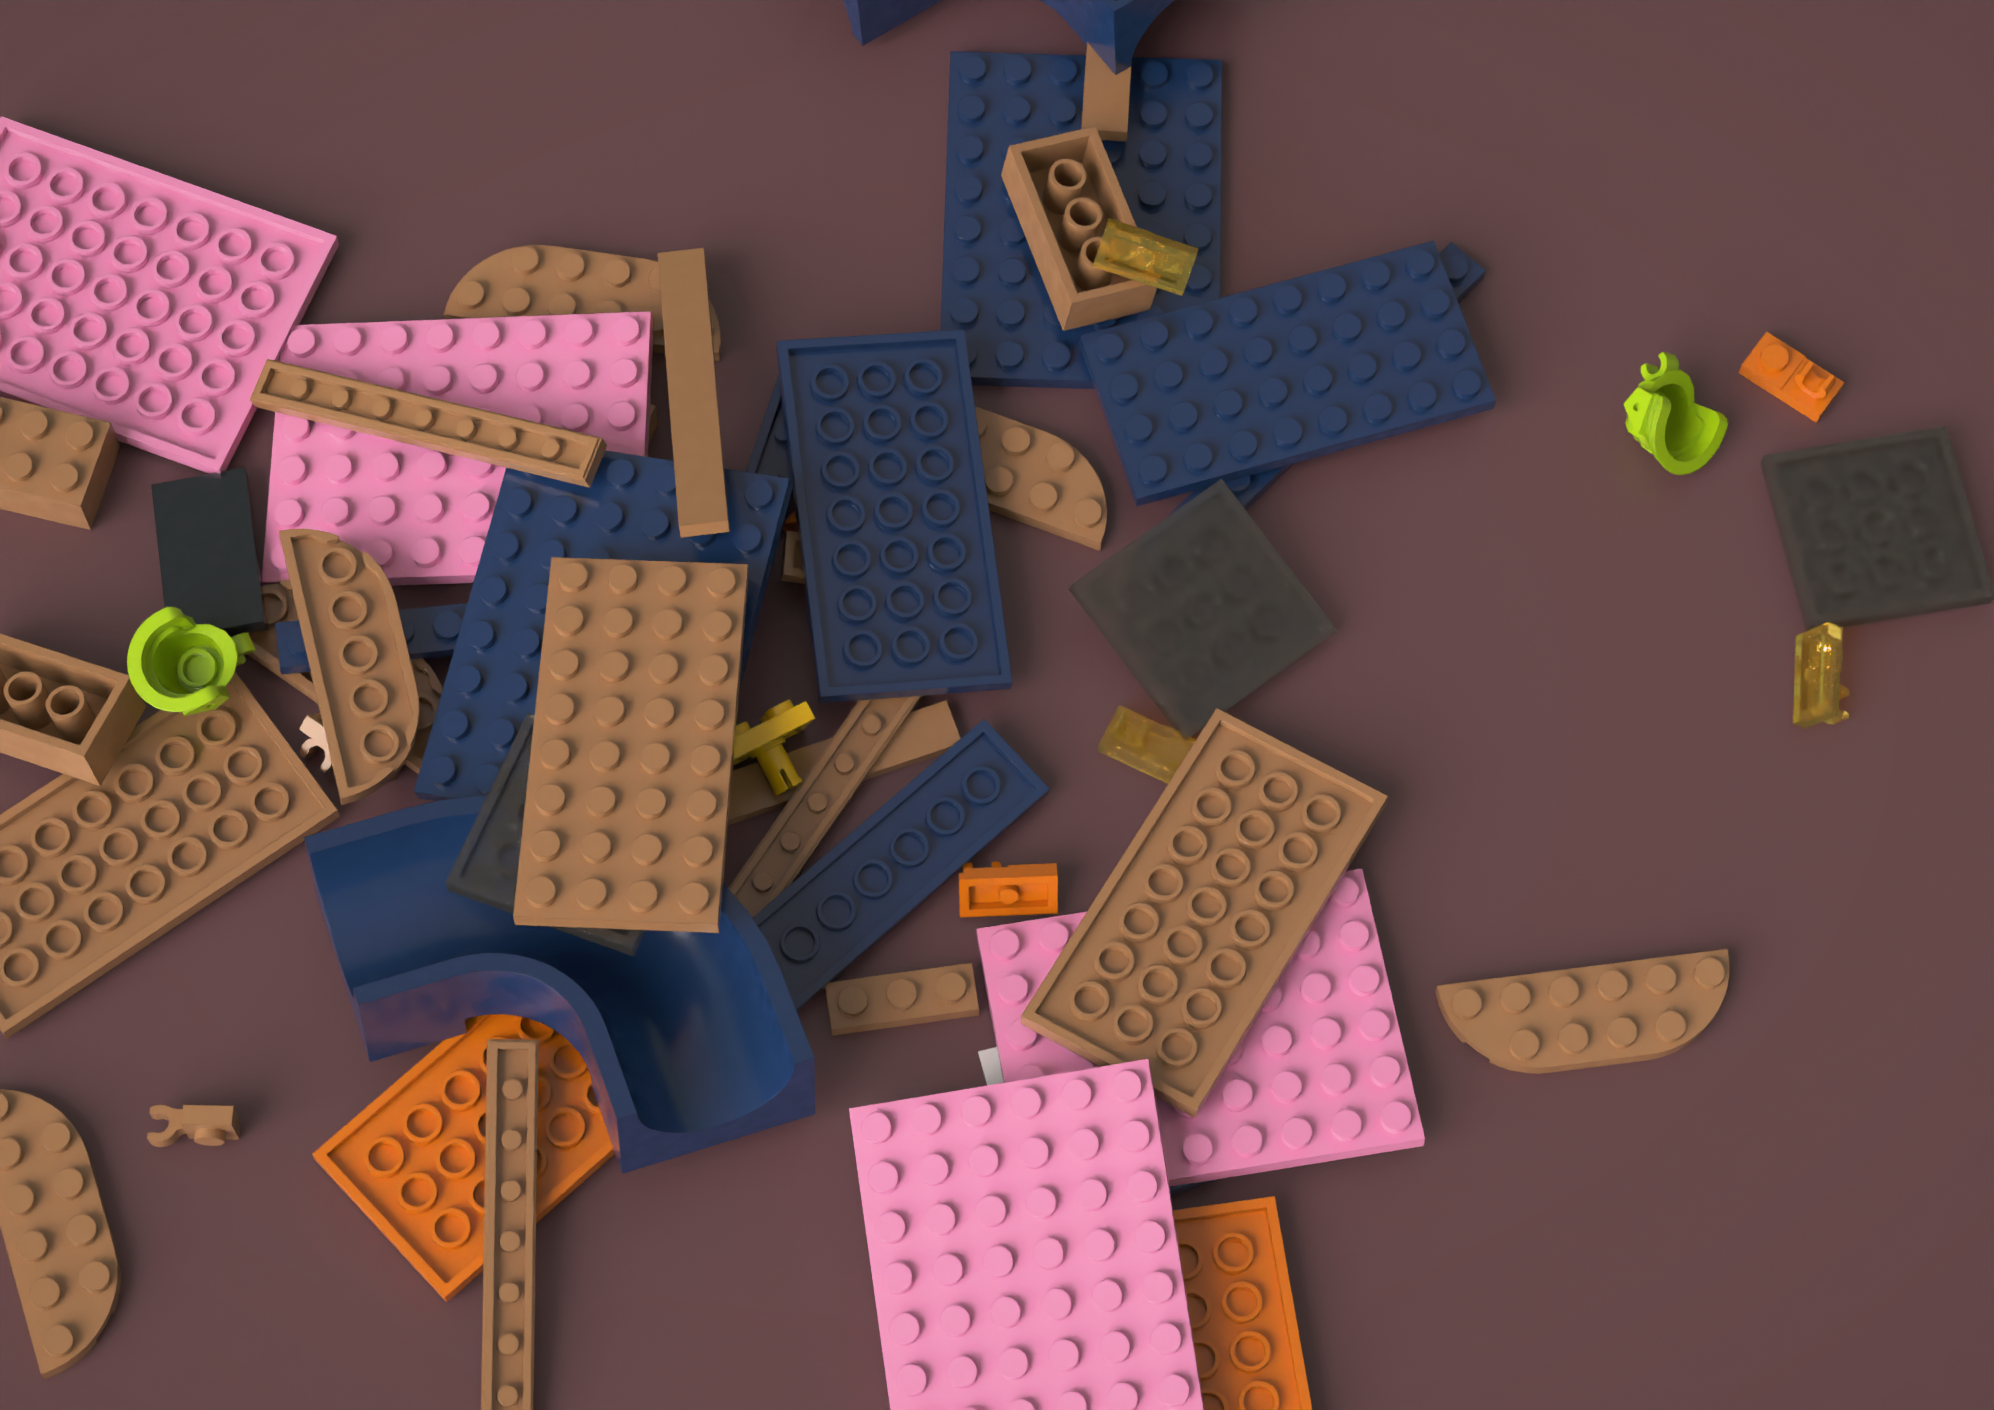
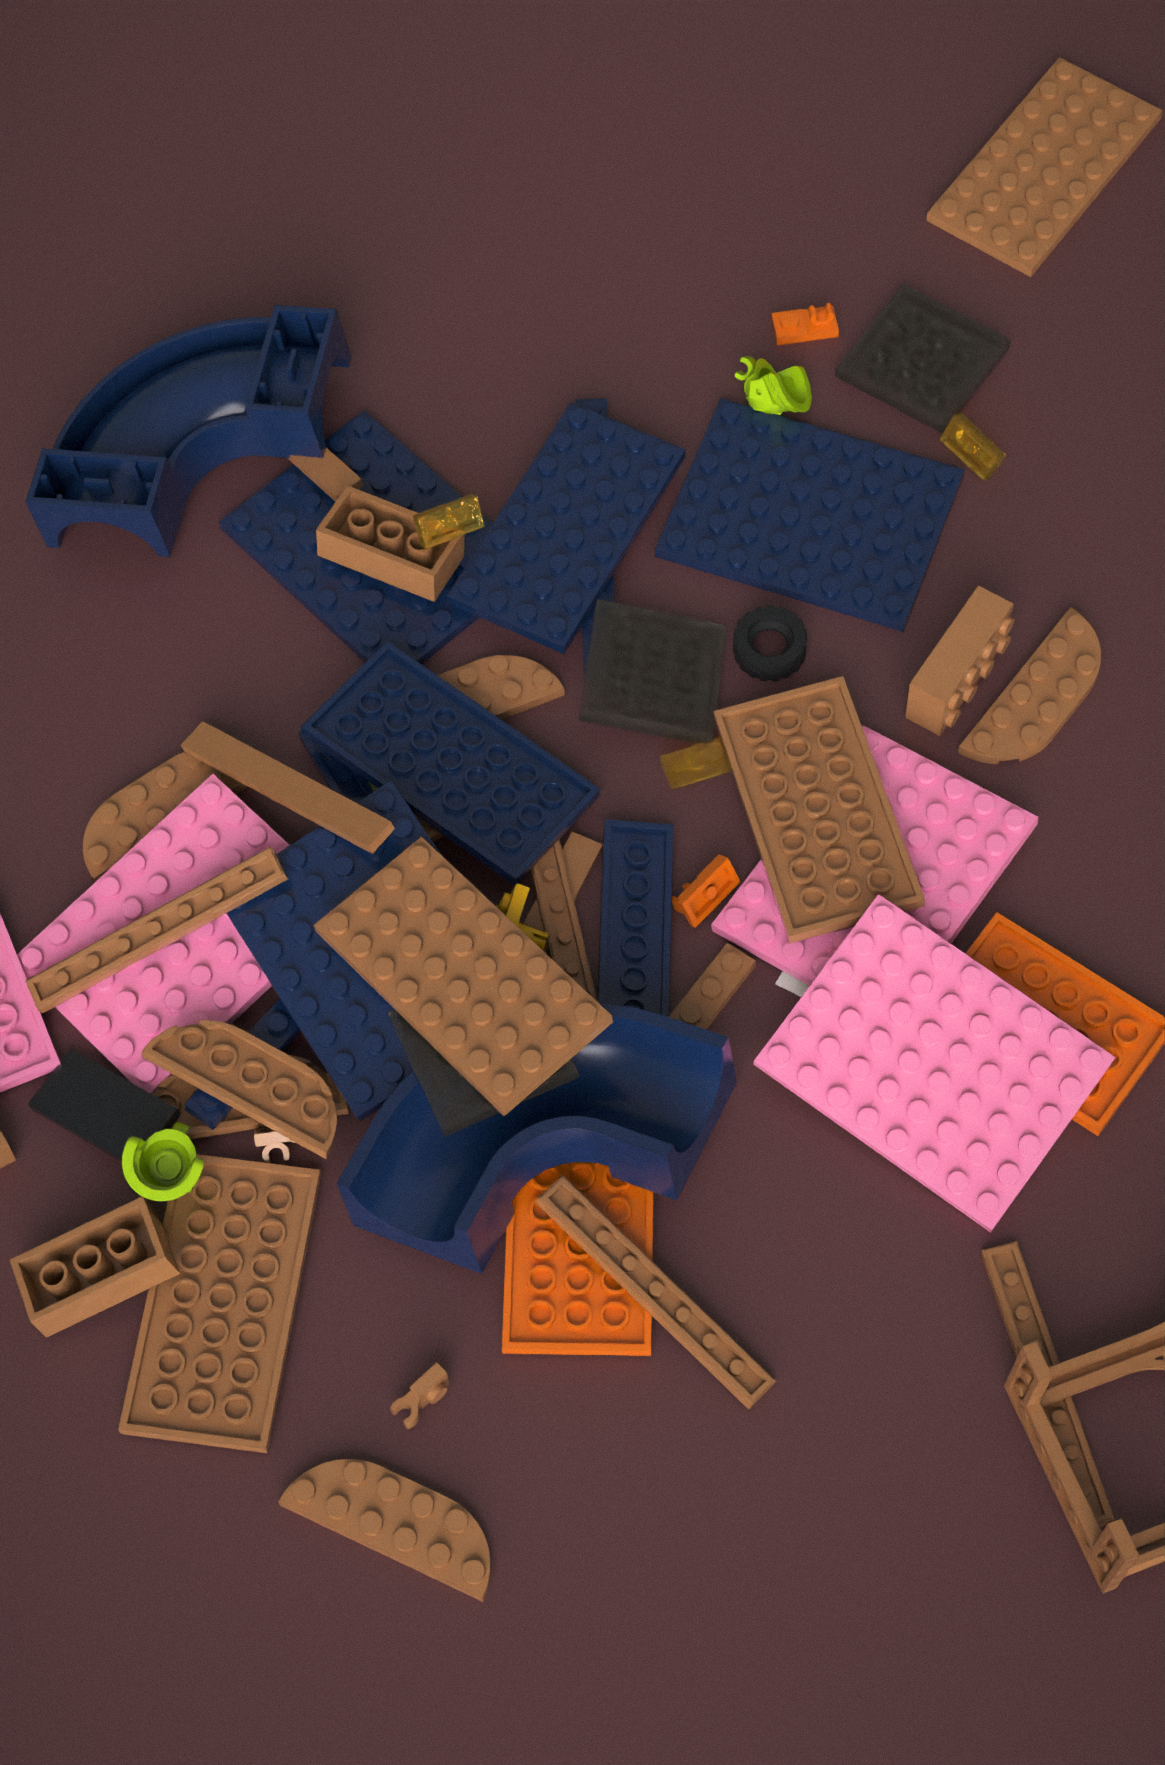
camera: 40 degrees left, 5 degrees down
none -> dark blue plate [655,398,965,632]
none -> black tyre [733,605,807,682]
none -> medium nougat brick [905,585,1015,736]

